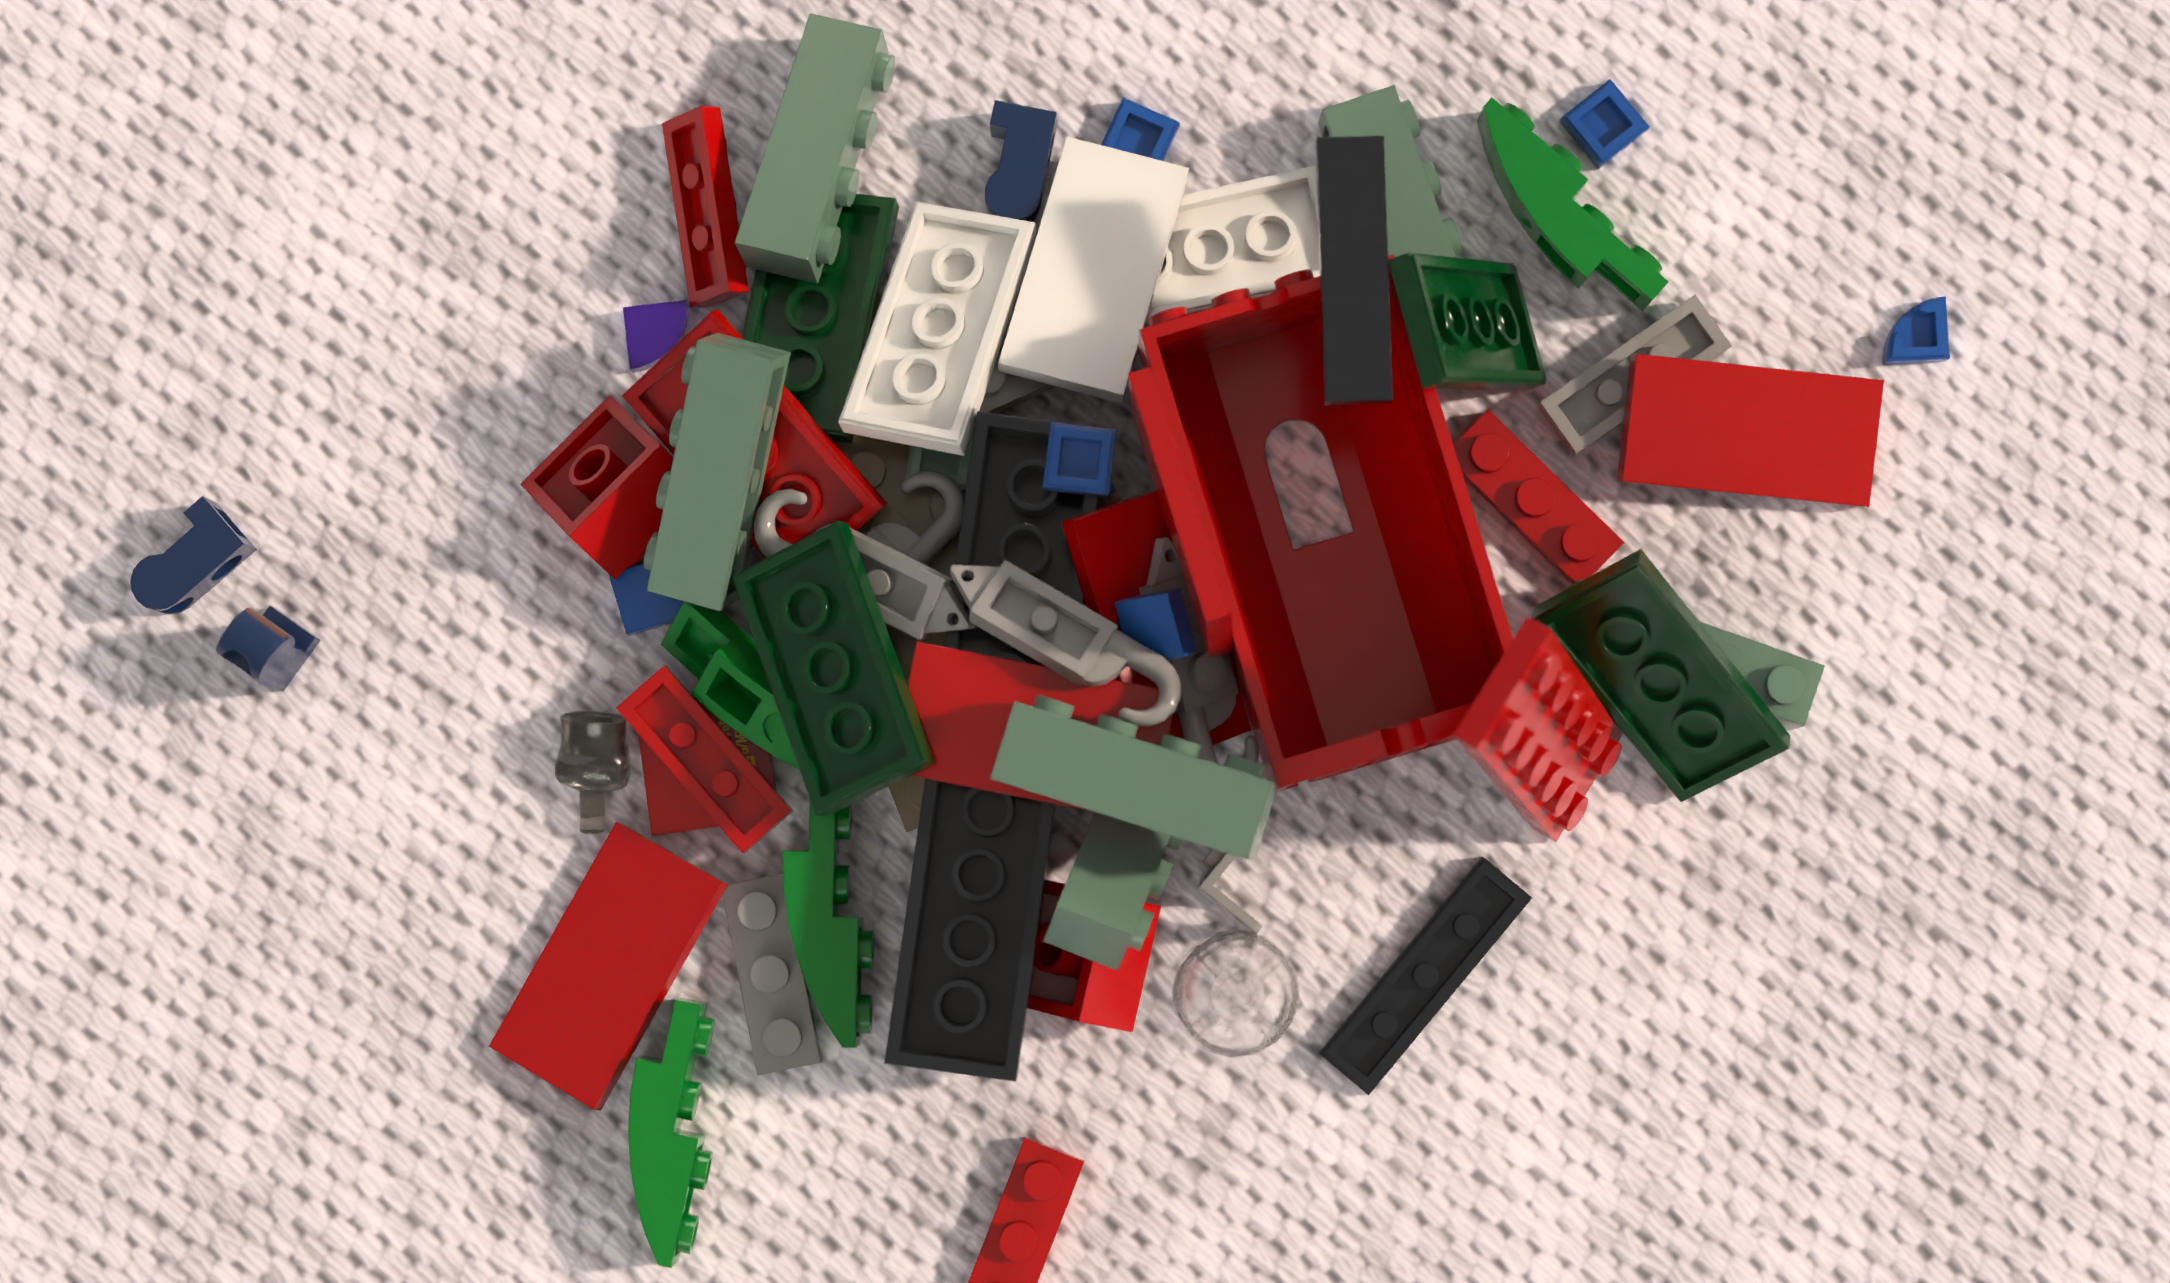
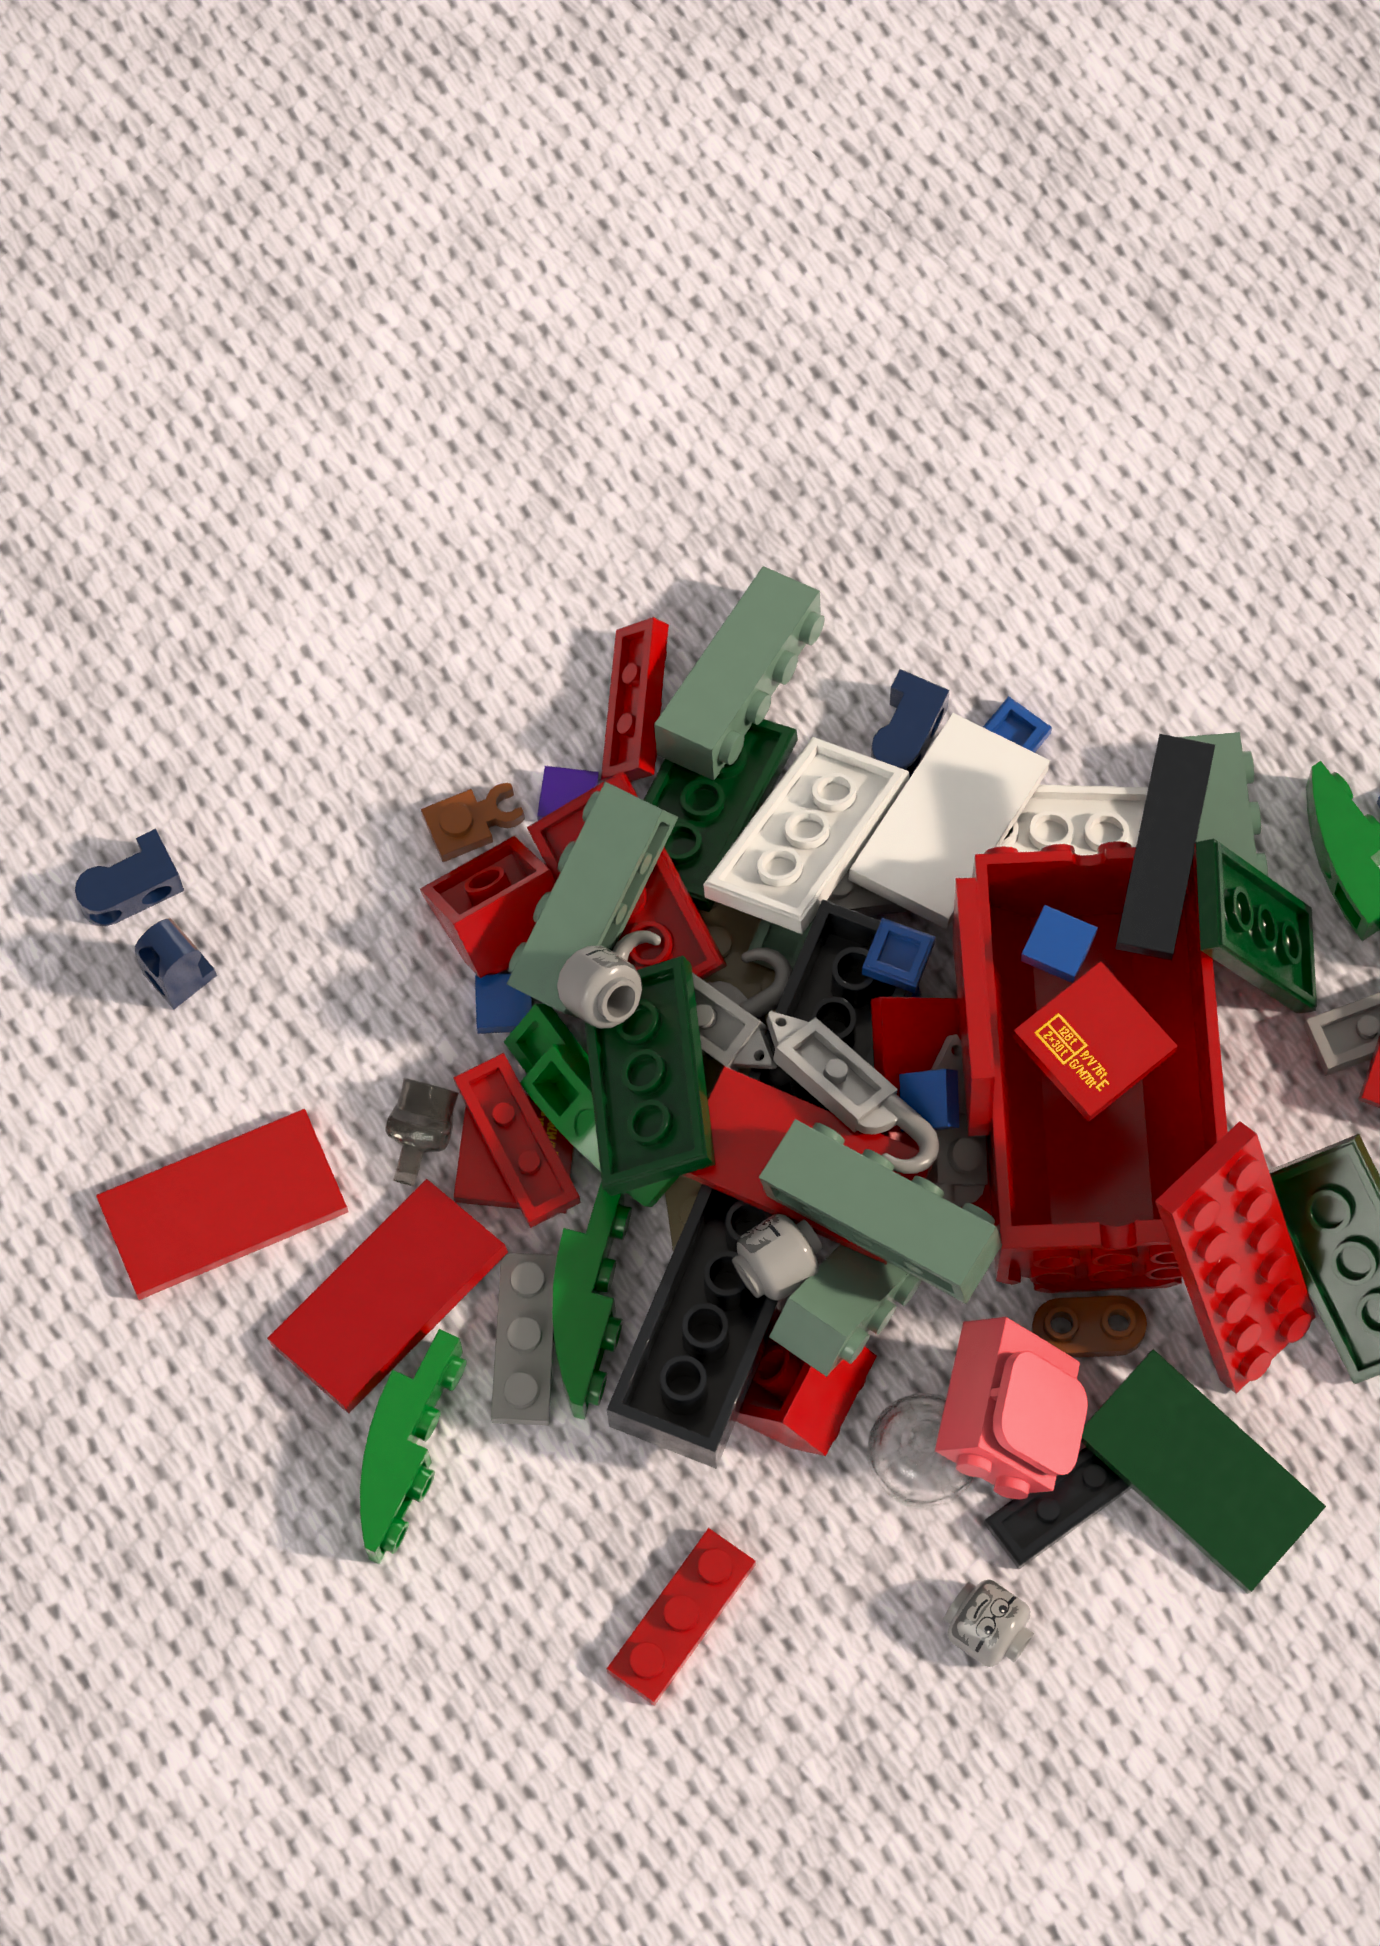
camera: 15 degrees right, 15 degrees down
light grey bracket [1198,849,1263,934] -> none
red plate [1453,410,1625,584] -> none
none -> red tile [96,1109,349,1300]
none -> dark orange plate [421,783,525,863]
none -> light grey head [557,945,642,1028]
none -> light grey head [732,1214,823,1301]
none -> coral brick [935,1317,1088,1500]
none -> light grey head [943,1579,1034,1667]
none -> red tile [1012,961,1177,1122]
none -> blue tile [1020,905,1098,983]
none -> dark orange plate [1031,1296,1147,1358]
none -> dark green tile [1081,1349,1327,1594]

